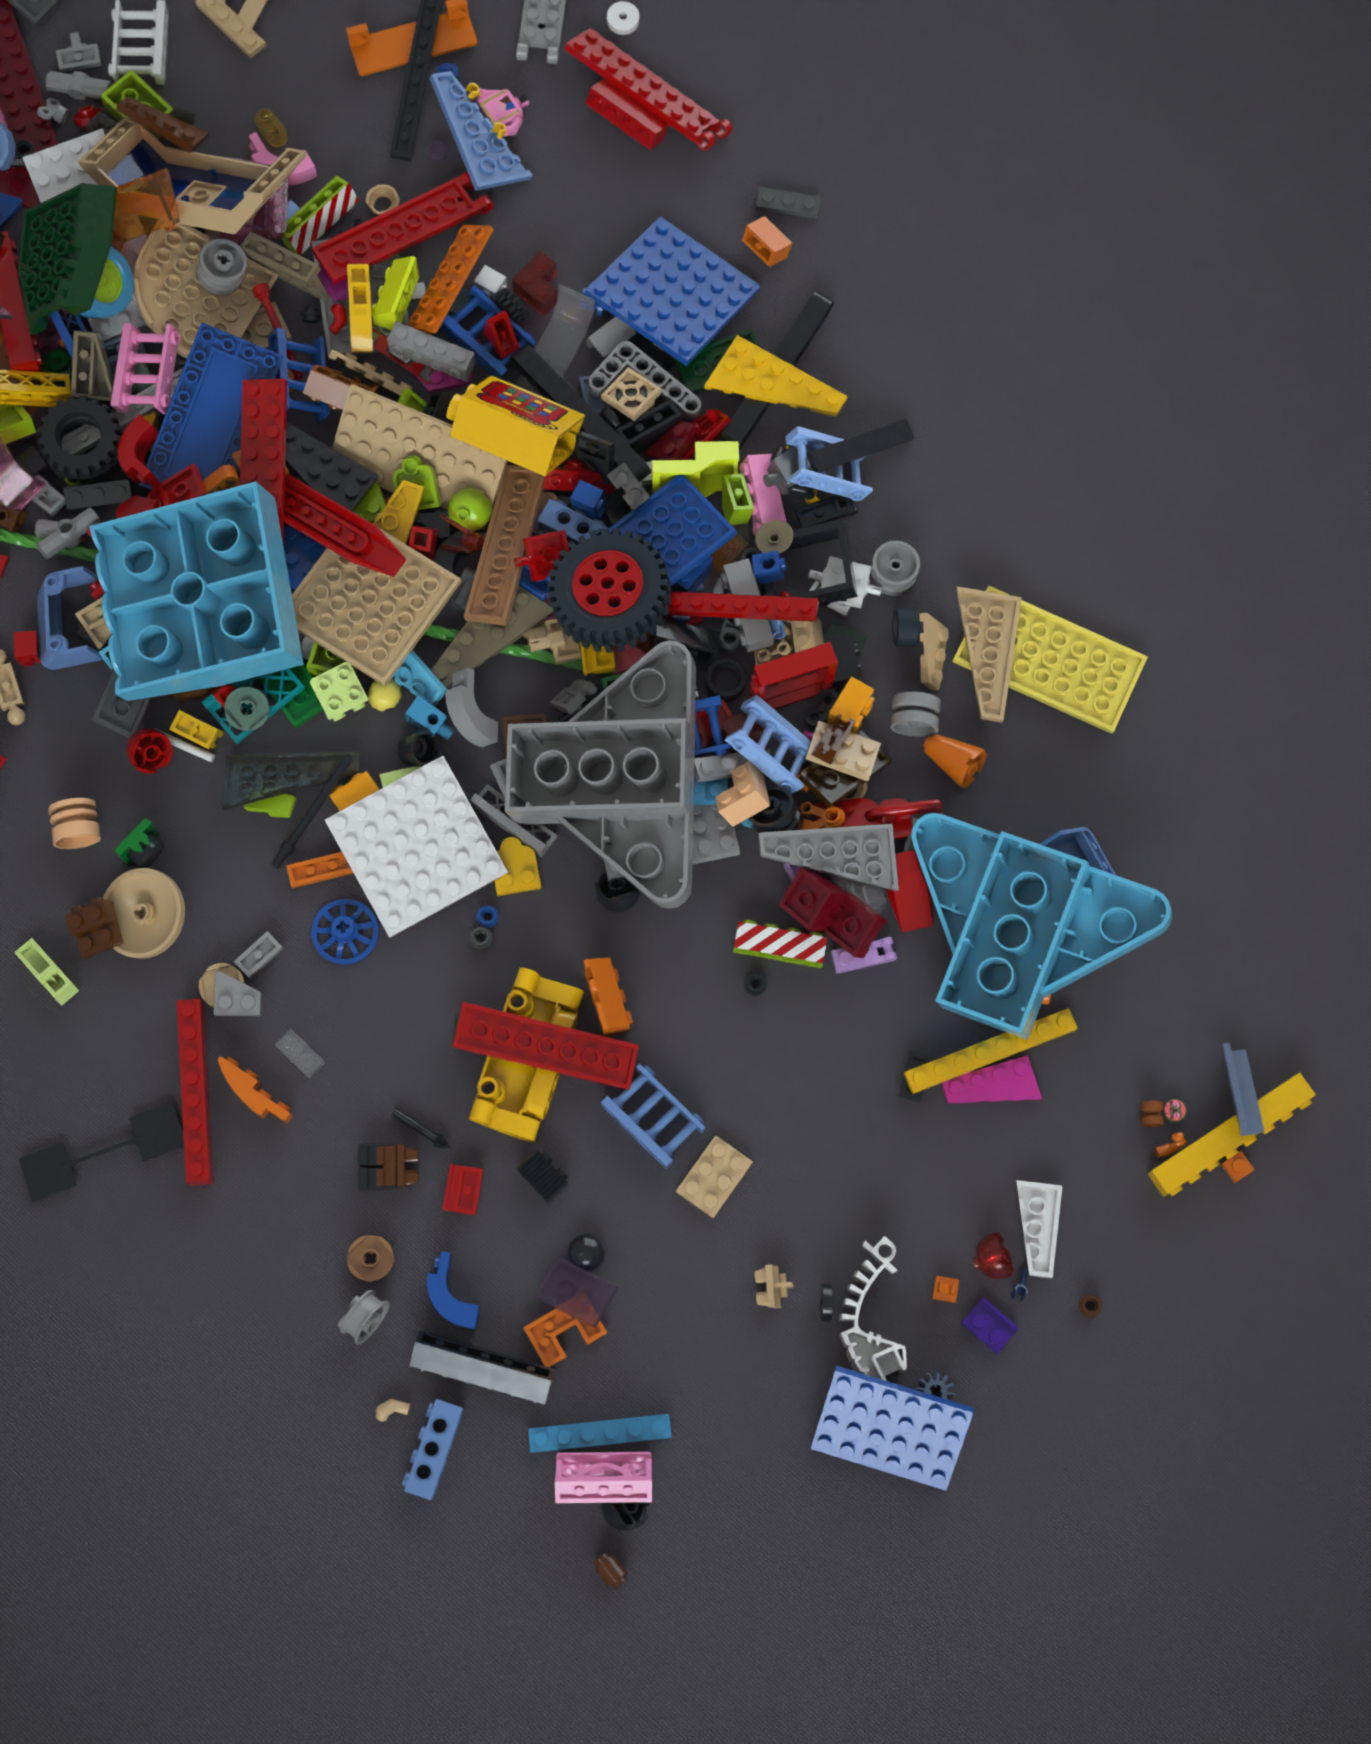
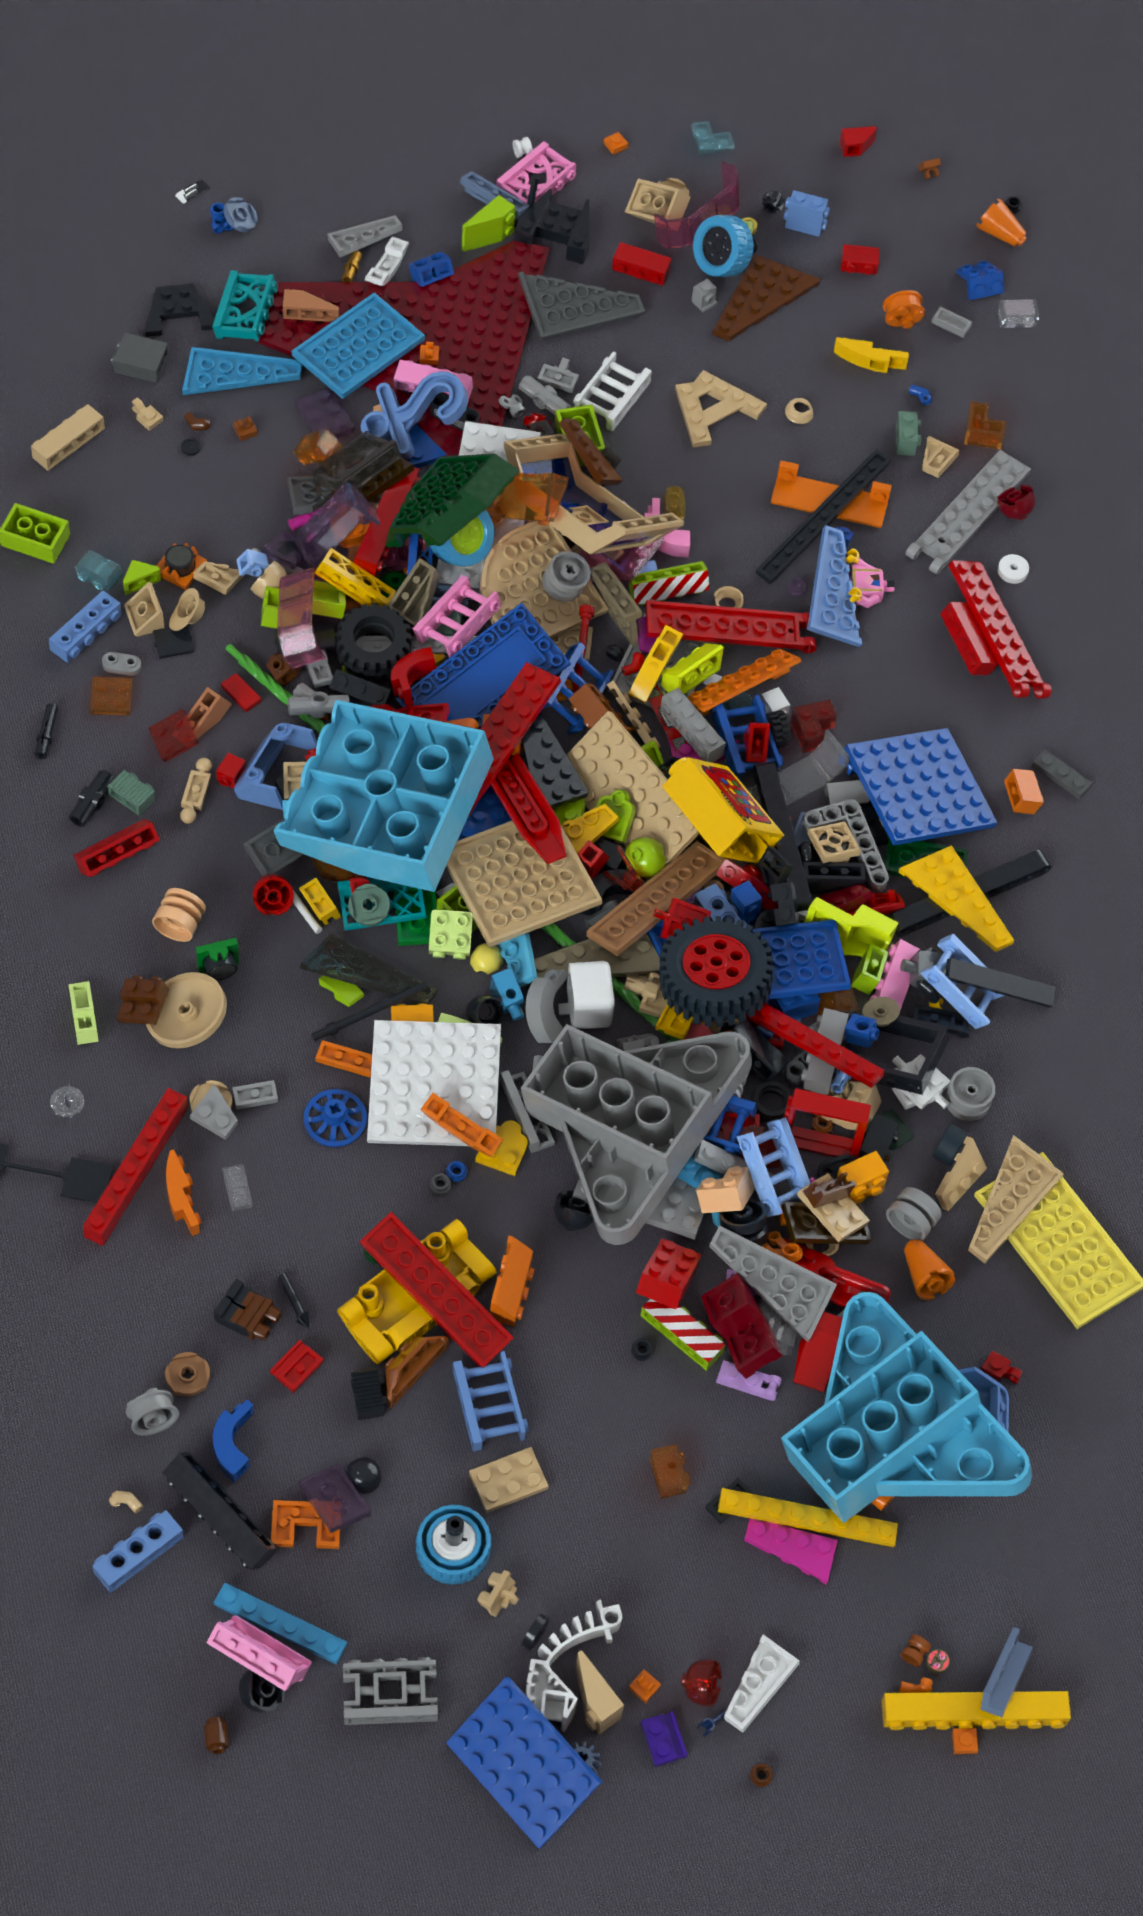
camera: 30 degrees right, 15 degrees down
none -> clear gear [50,1086,84,1118]
none -> light grey fence [343,1657,438,1725]
none -> dark orange wedge [385,1336,449,1409]
none -> dark azure wheel [416,1505,492,1585]
none -> orange slope [420,1092,504,1157]
none -> white piece [558,961,614,1030]
none -> tan slope [575,1650,624,1735]
none -> red brick [636,1238,702,1309]
none -> clear orange brick [649,1444,691,1499]
none -> red plate [981,1351,1022,1384]

